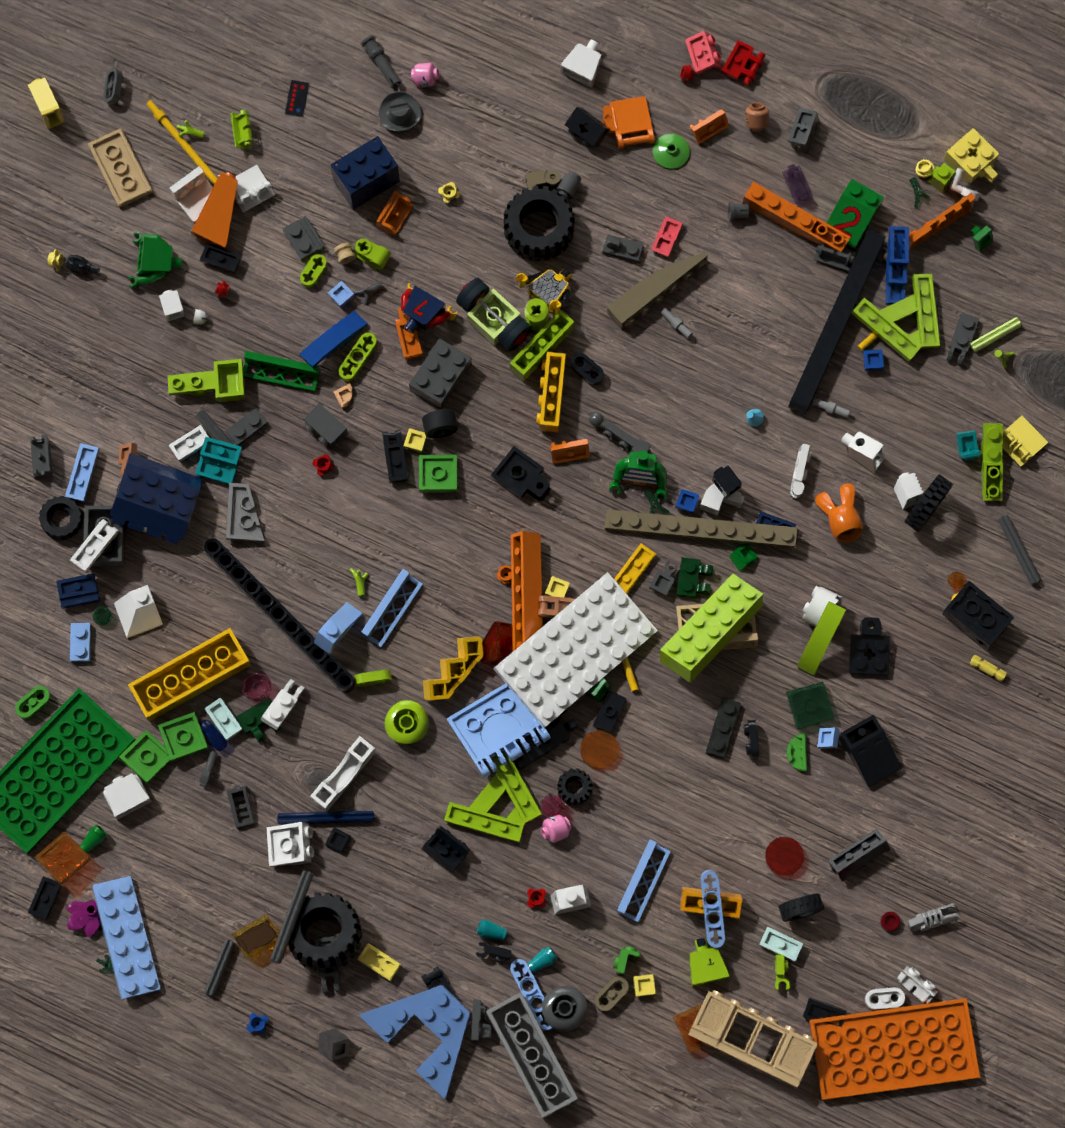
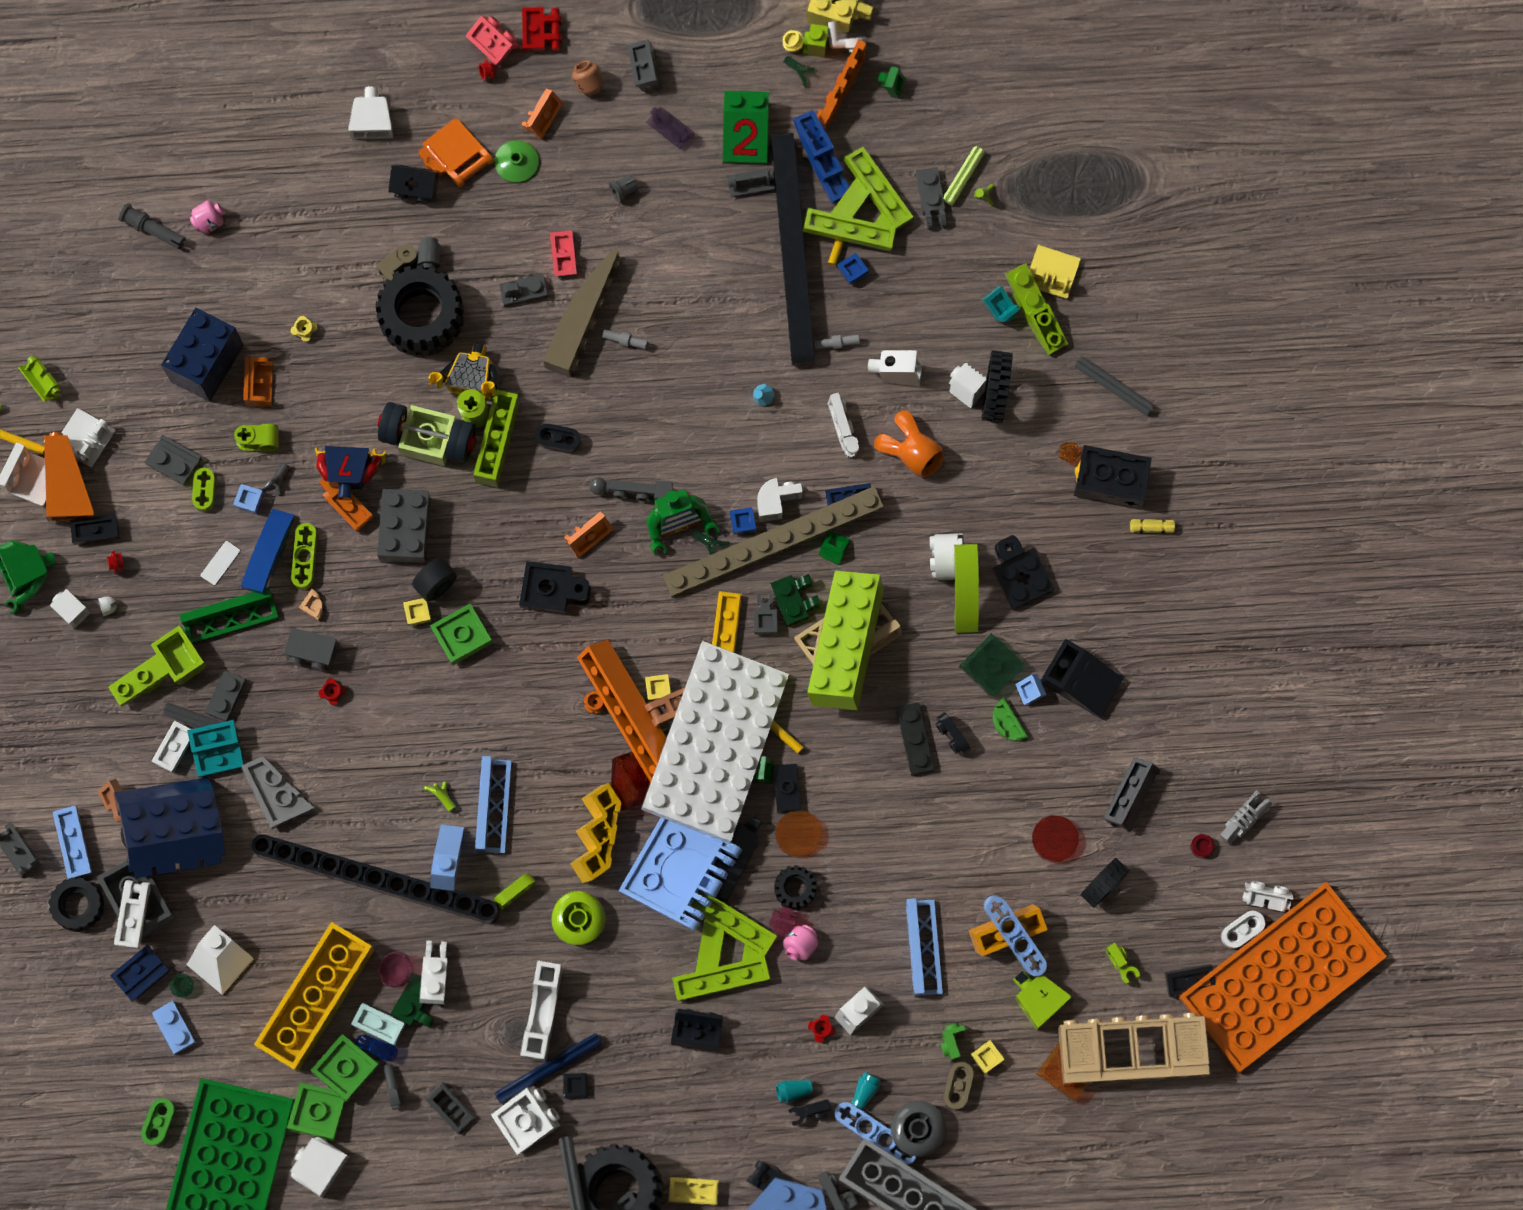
camera: 30 degrees left, 0 degrees up
black sticker [285,80,309,117] -> none
tan wheel [334,242,356,265] -> none
dark grey hat [379,91,421,131] -> none
black plate [382,430,408,484] -> none
yellow brick [536,352,566,433] -> none
black brick [712,465,742,499] -> none
orange slope [742,181,850,252] -> none
light aqua plate [759,927,803,962] -> none
none -> white sticker [200,541,240,585]

